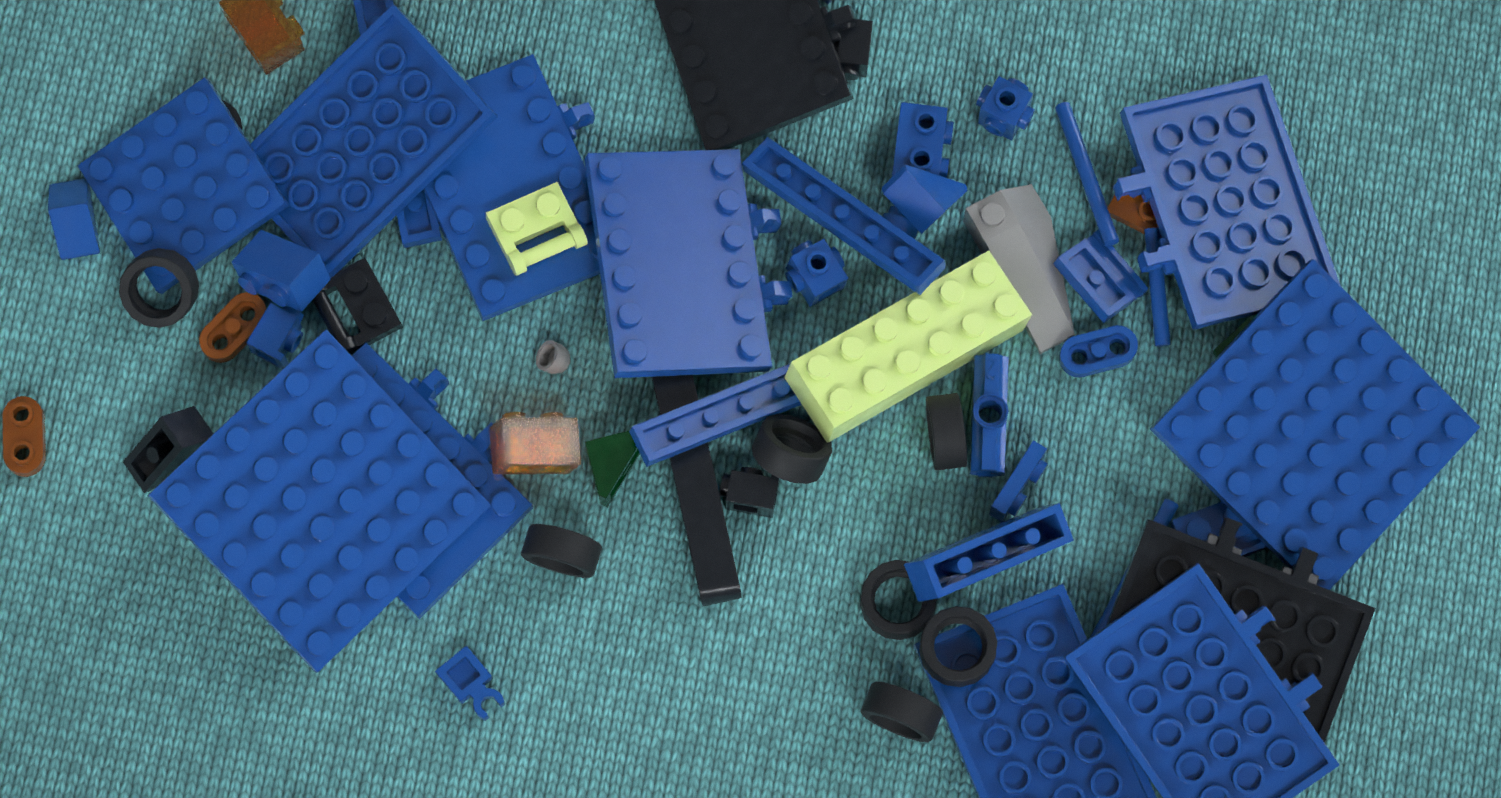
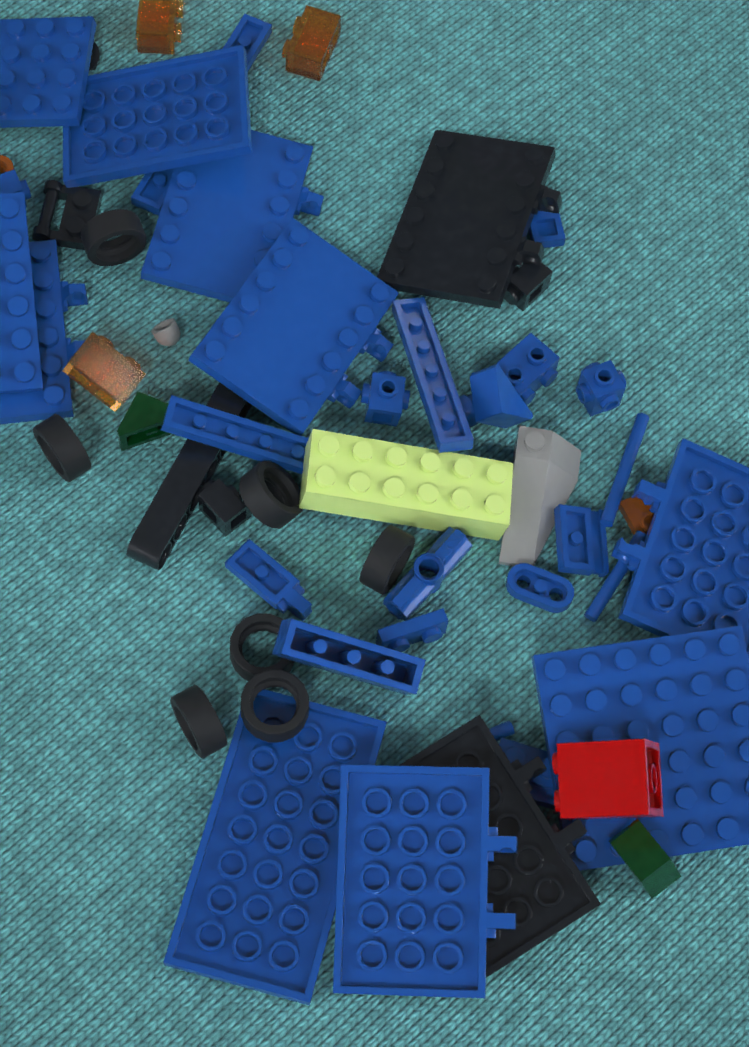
camera: 30 degrees right, 10 degrees down
blue brick [232,230,331,312] -> none
yellowish green plate [486,182,588,276] -> none
none -> black tyre [81,209,146,266]
none -> blue hinge [225,539,312,622]
none -> red slope [552,738,664,820]
none -> dark green slope [609,819,681,899]

